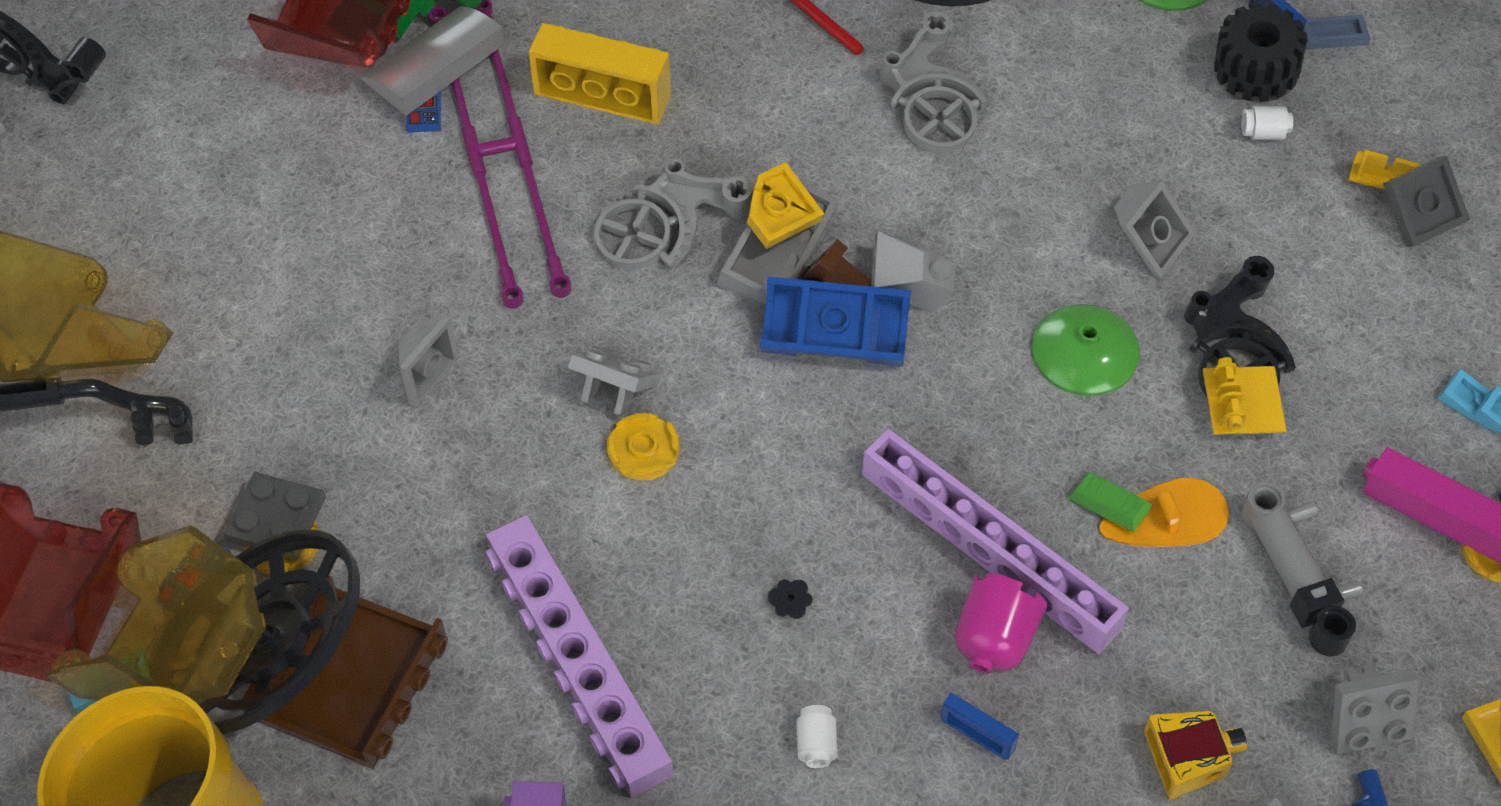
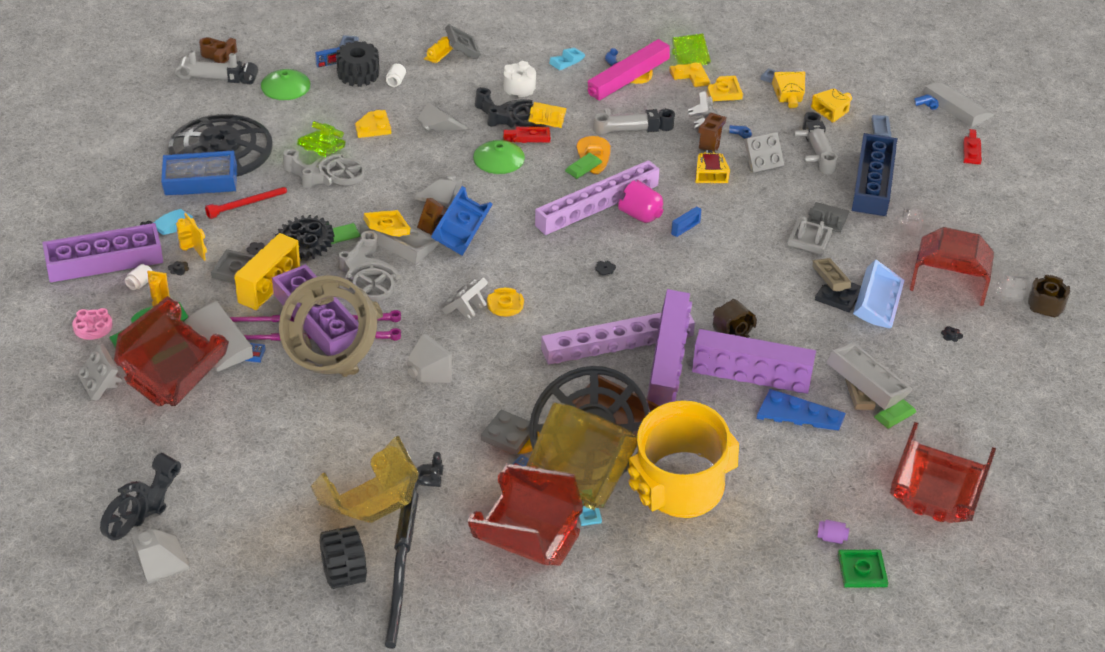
camera: 80 degrees left, 15 degrees down
white brick [796,705,838,768] -> none
none -> dark grey plate [211,249,255,283]
none -> black plant [246,242,265,255]
none -> medium lavender brick [272,264,358,356]
none -> black gear [275,215,335,261]
none -> dark tan piece [279,275,383,377]
none -> clear neon green plate [297,121,346,156]
none -> bright green tile [331,223,361,244]
none -> yellow plate [355,110,391,138]
none -> white brick [503,61,536,97]
none -> red hinge [503,127,551,143]
none -> medium lavender brick [647,289,692,406]
none -> reddish brown tile [698,113,727,153]

